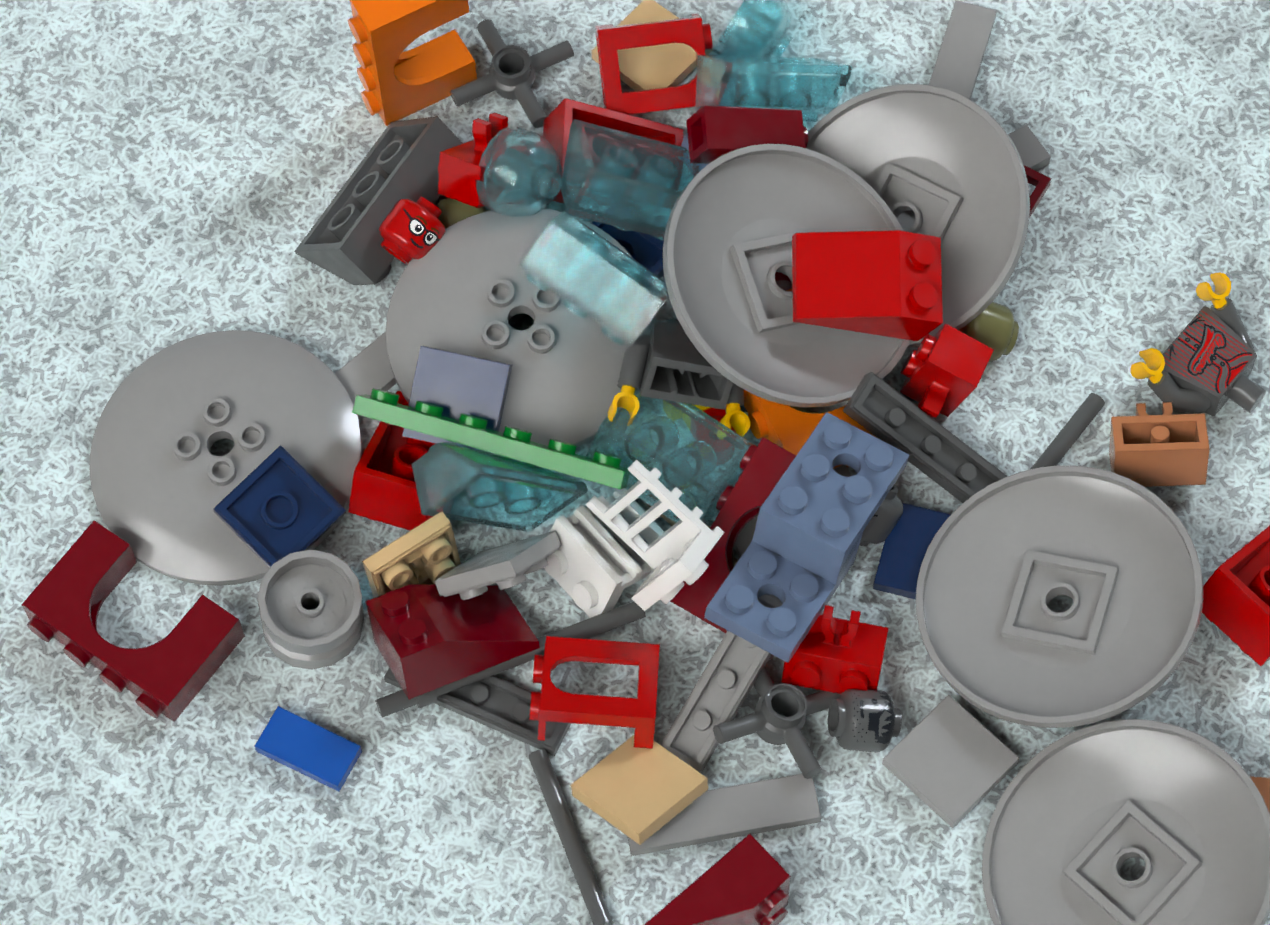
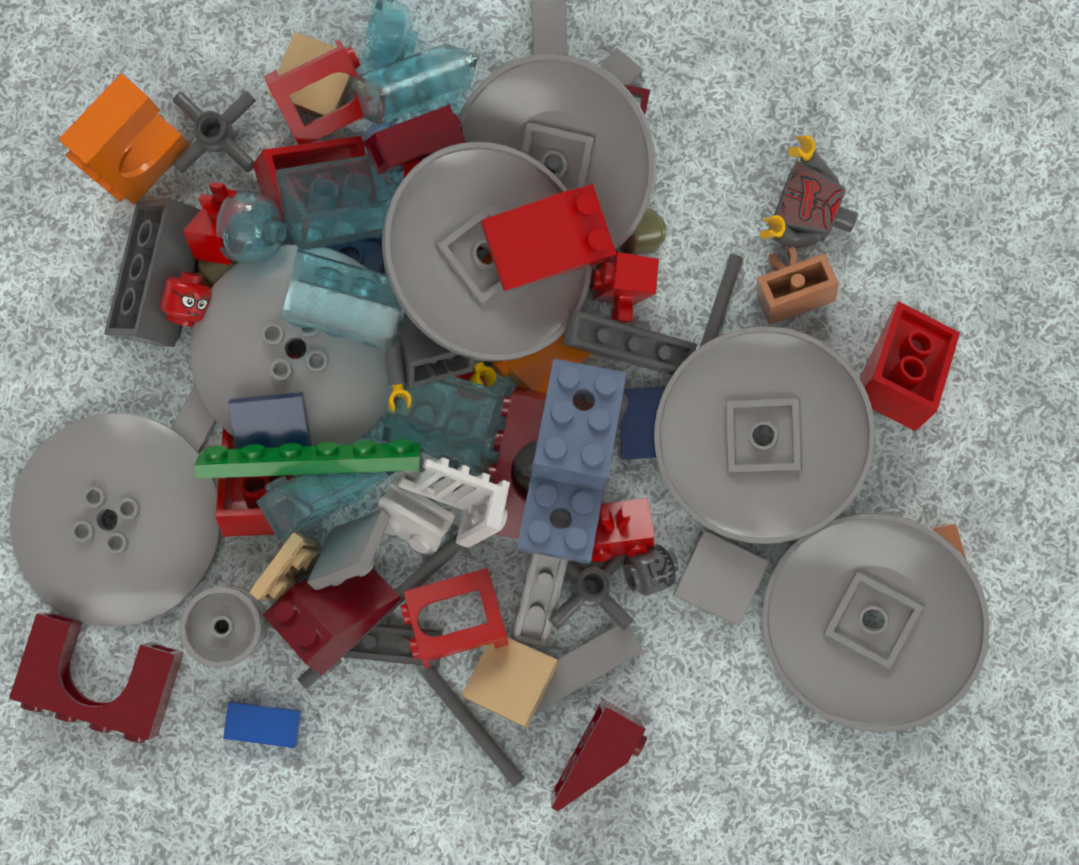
camera: 20 degrees left, 20 degrees up
dark blue tile [213,445,346,568] -> none

